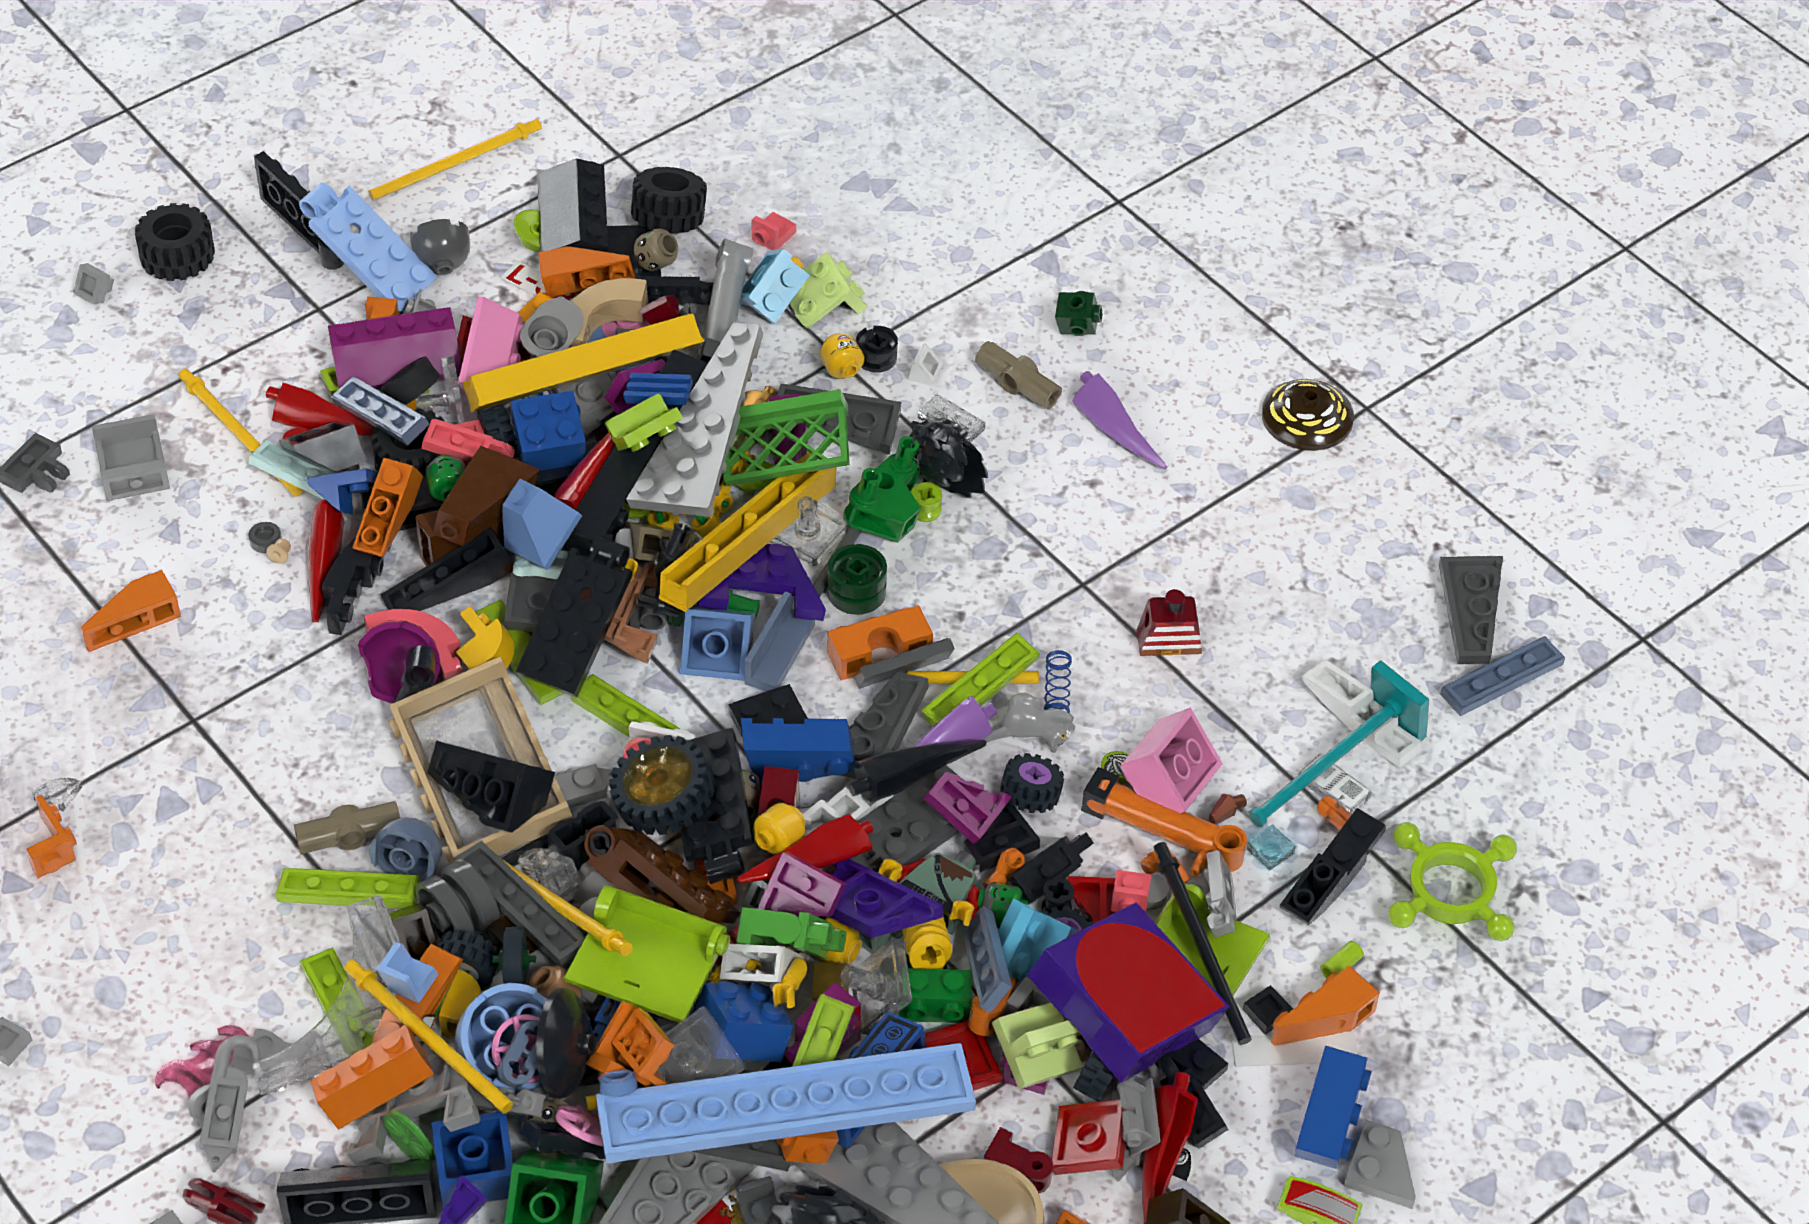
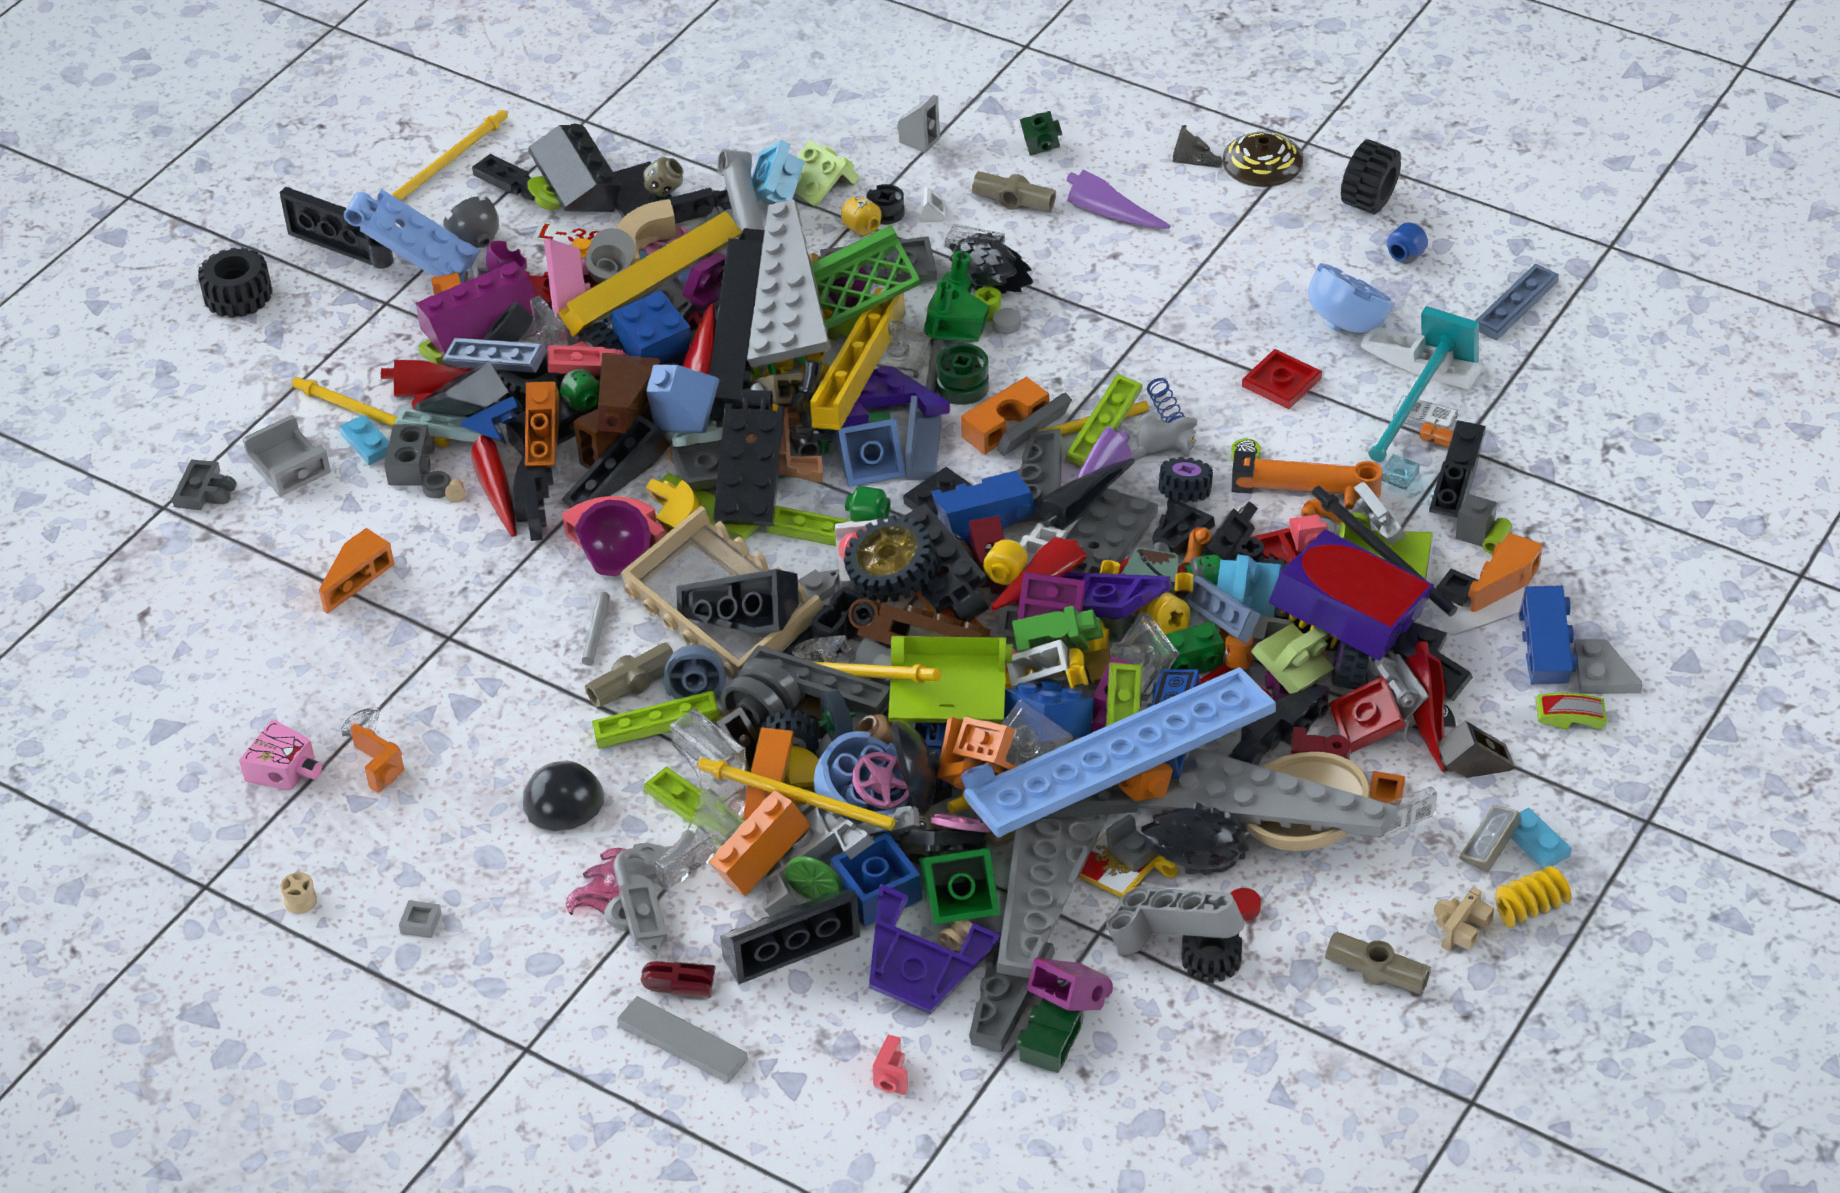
camera: 15 degrees left, 5 degrees down
light grey tile [73,263,114,304] -> none
light blue panel [376,942,439,1004] -> none
black pin [393,645,436,703] -> none
sand blue beam [498,1020,539,1087] -> none
orange slope [539,246,636,298] -> none
lime bracket [605,394,683,452] -> none
blue tile [623,373,693,405] -> none
black tyre [631,167,707,234] -> none
dark red slope [640,296,680,325] -> none
coral bracket [751,212,796,250] -> none
magenta wing [923,771,1012,844] -> none
bright pink slope [1120,707,1223,813] -> none
torso [1137,589,1202,656] -> none
copper bar [1208,793,1247,825] -> none
lime piece [1388,822,1517,941] -> none
dark grey wing [1439,556,1503,664] -> none
none -> medium azure plate [339,414,389,465]
none -> dark grey brick [384,424,435,486]
none -> black hinge [472,154,535,201]
none -> magenta hair [486,240,527,272]
none -> black cylinder [523,760,604,831]
none -> light grey bar [582,592,610,666]
none -> green head [845,486,891,522]
none -> light grey slope [897,95,940,153]
none -> light grey tile [993,308,1021,334]
none -> clear smoke tile [1173,125,1222,168]
none -> black slope [1232,685,1330,766]
none -> red tile [1242,349,1322,409]
none -> light blue cylinder [1308,263,1395,333]
none -> black tyre [1341,139,1401,215]
none -> blue head [1387,222,1428,264]
none -> dark grey brick [1455,494,1497,547]

